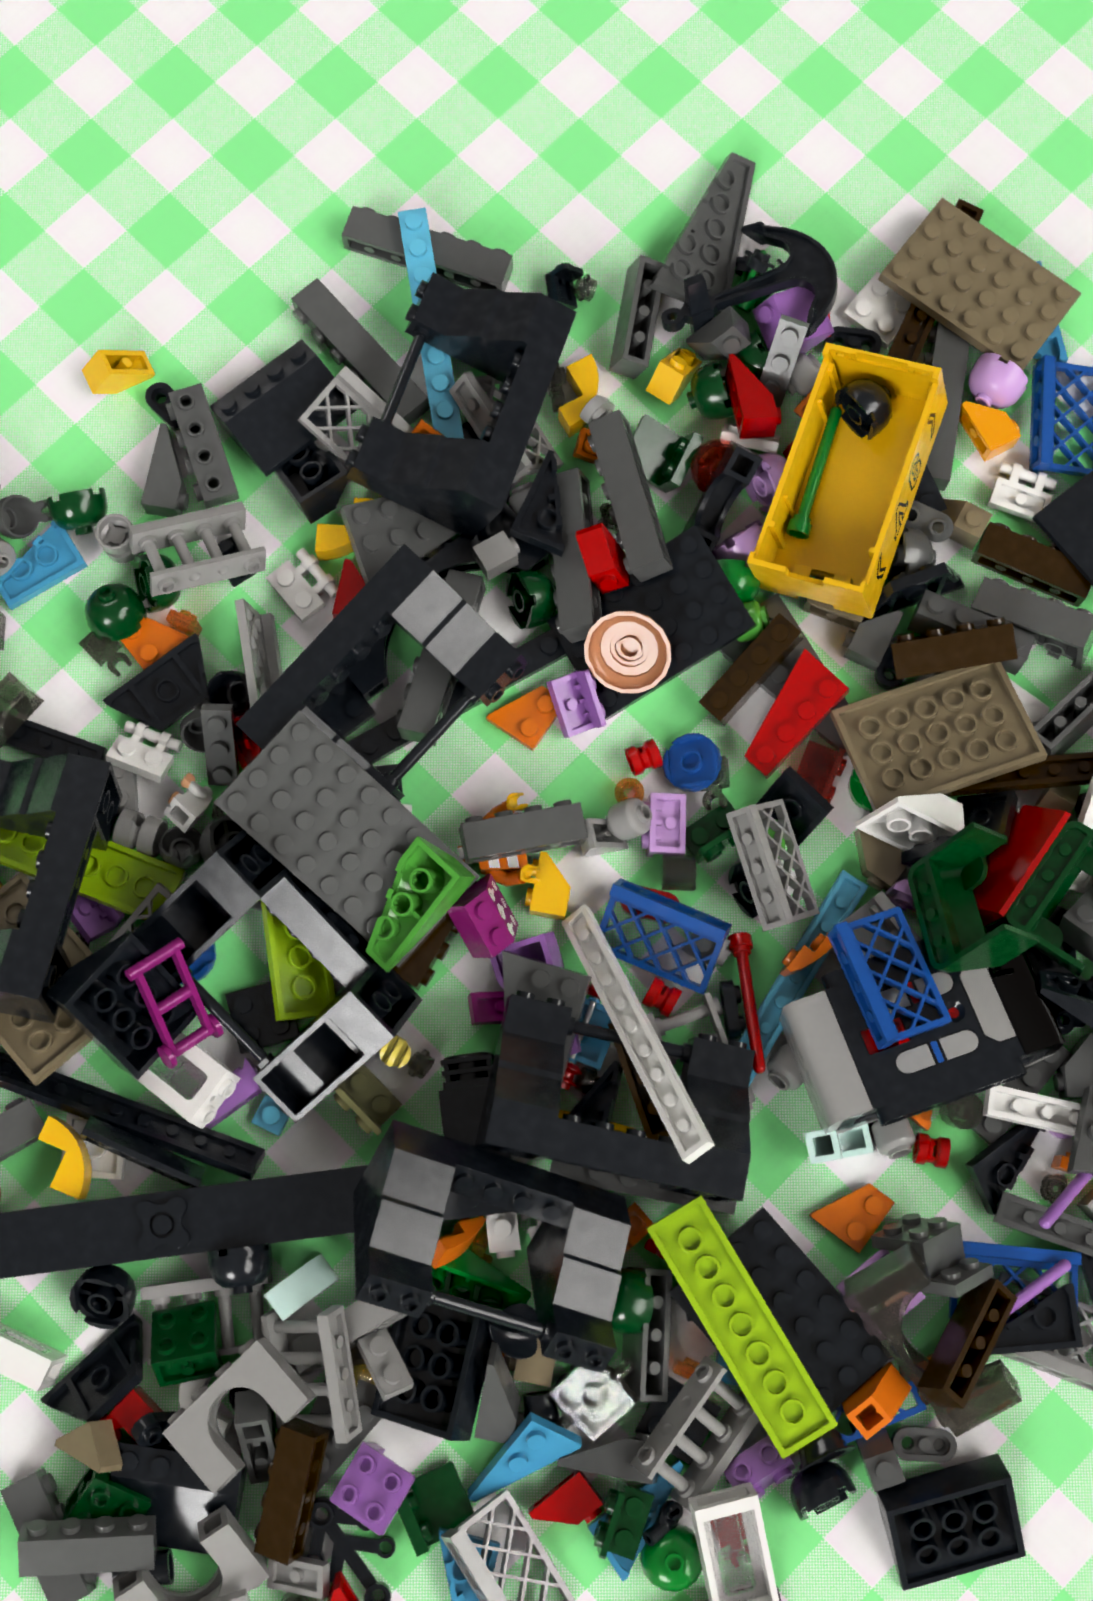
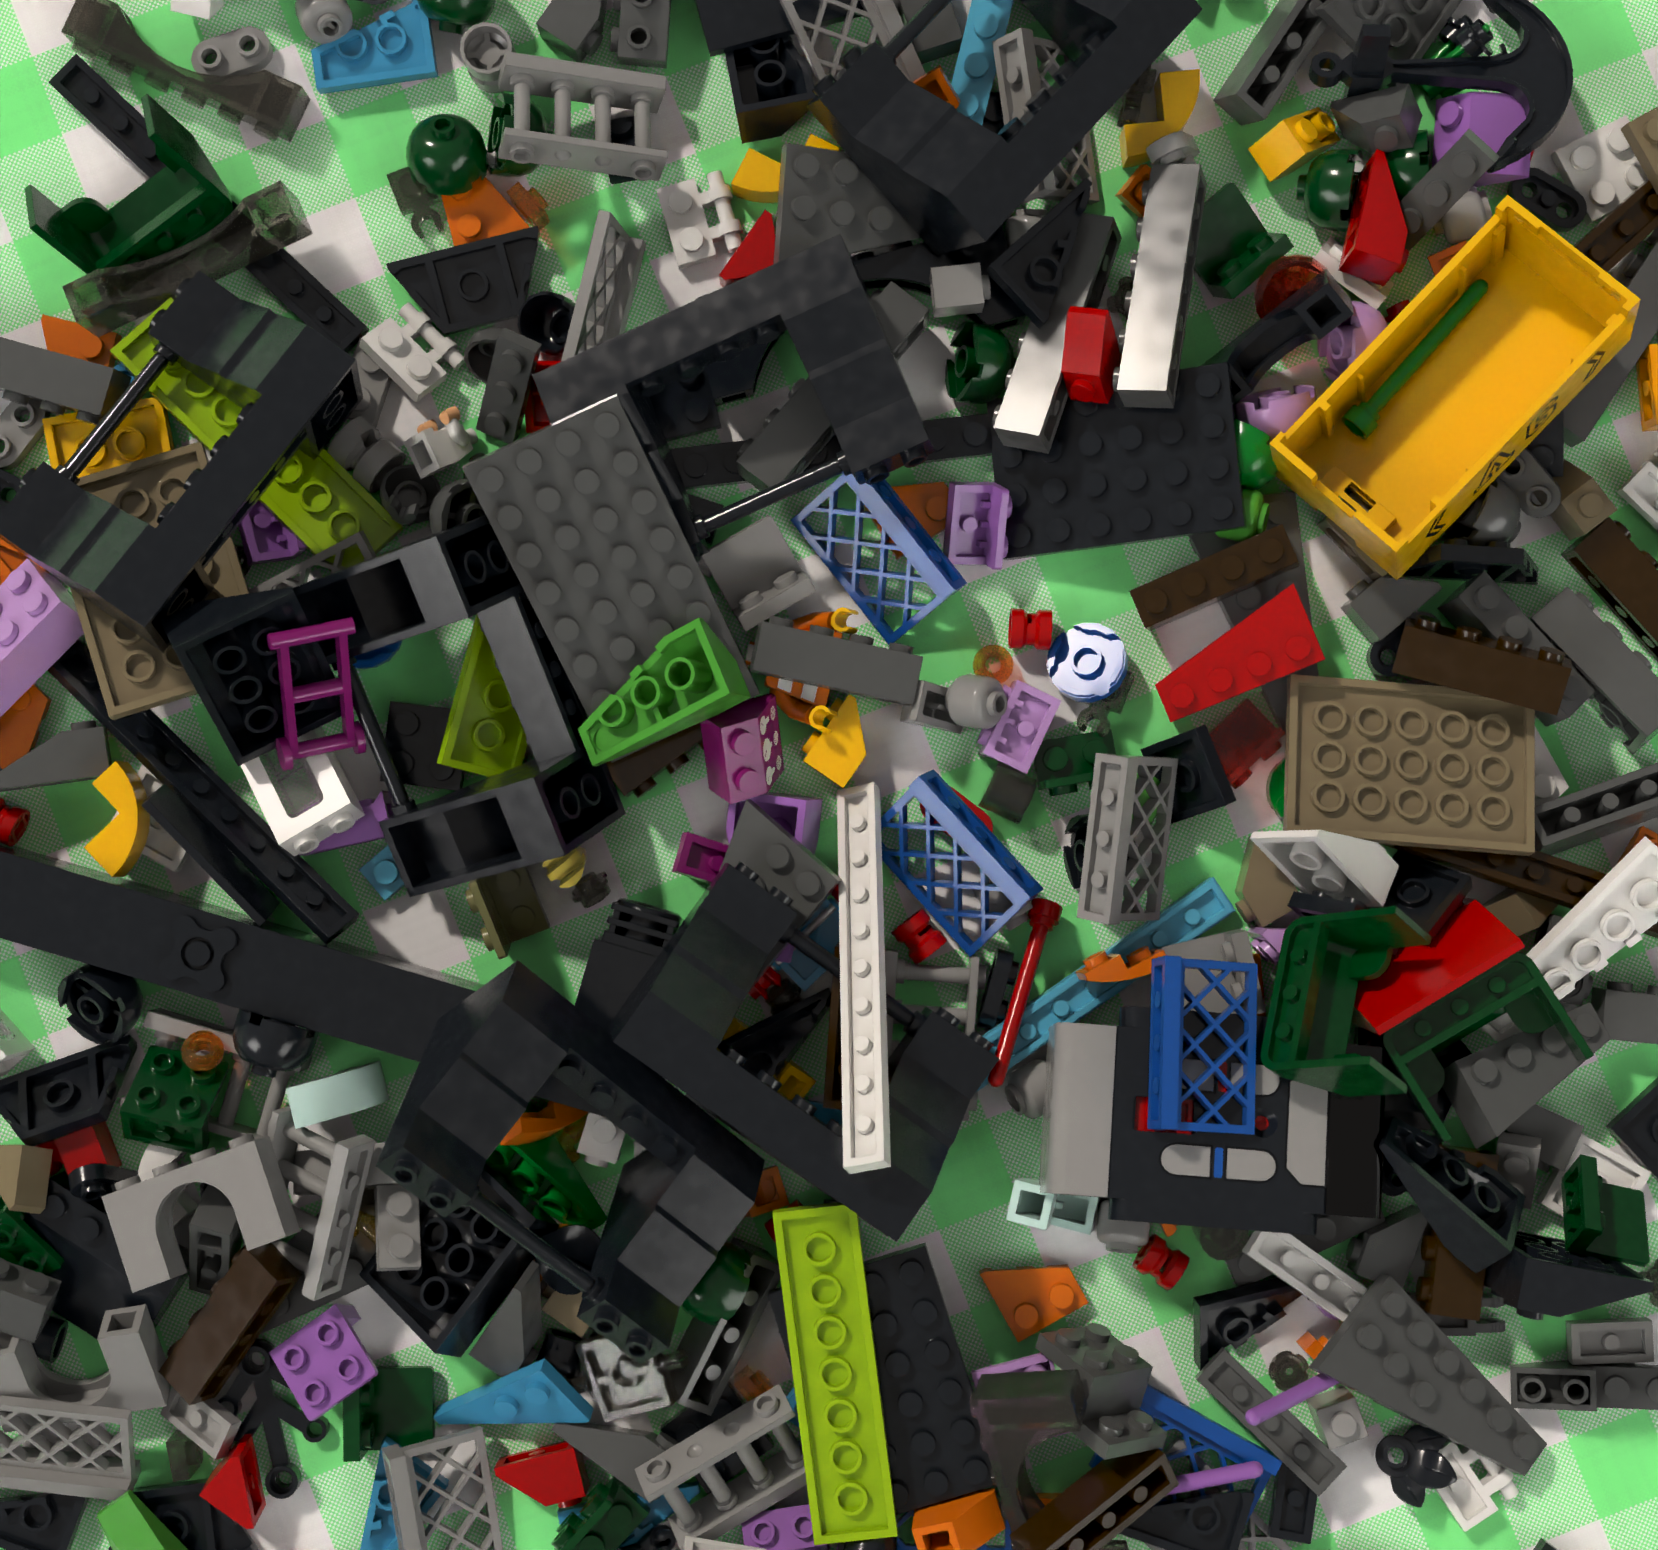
camera: 25 degrees right, 10 degrees up
hat [584,611,672,693] -> none
black cylinder [835,379,892,440] -> none
none -> clear orange plate [181,1030,224,1071]
none -> light grey bracket [701,515,816,632]
none -> blue fence [790,472,967,644]

